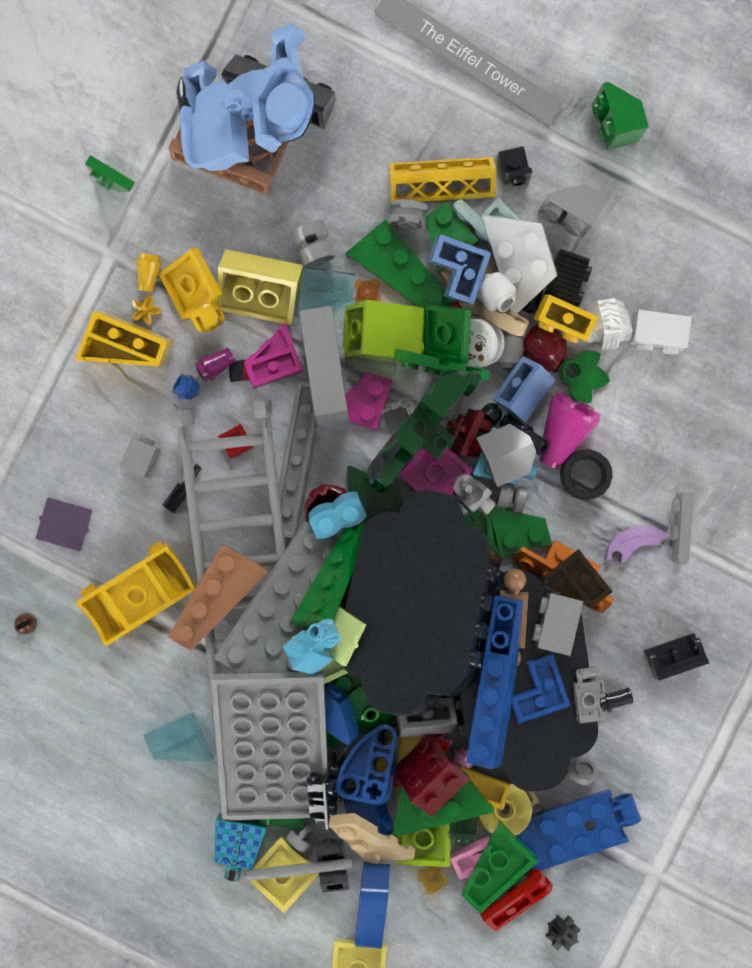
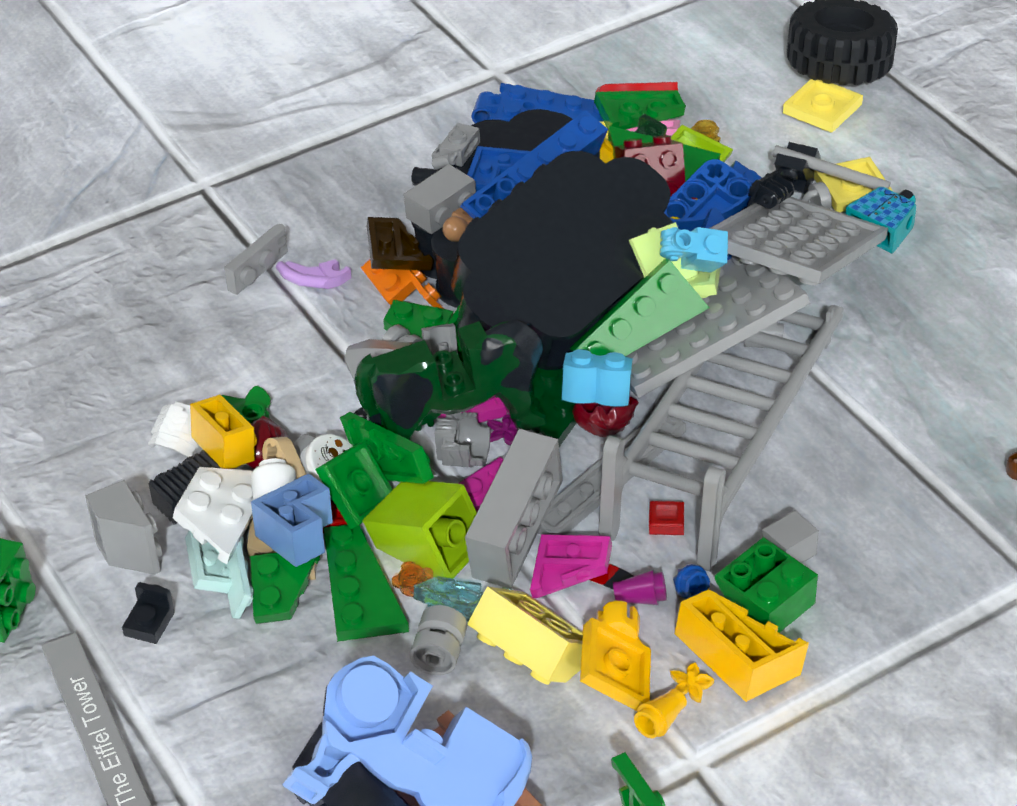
camera: 145 degrees left, 45 degrees down
clear purple piece [36,497,93,551] -> none
yellow piece [76,541,197,647] -> none
clear light blue wing [143,712,214,761] -> none
black axle [162,464,202,514] -> none
nougat wing [167,543,269,651] -> none
tan wing [329,813,415,864] -> none
blue beam [355,861,390,949] -> none
yellow fence [389,156,496,203] -> none
light grey wheel [389,199,428,230] -> none
medium blue brick [492,356,555,423] -> none
black pin [499,414,550,456] -> none
dark pink cone [538,391,601,469] -> none
pearl dark grey gear [545,915,581,951] -> none
black tyre [560,449,613,500] -> none
white brick [629,310,692,355] -> none
black hinge [644,633,709,681] -> none
none -> green slope [715,537,818,633]

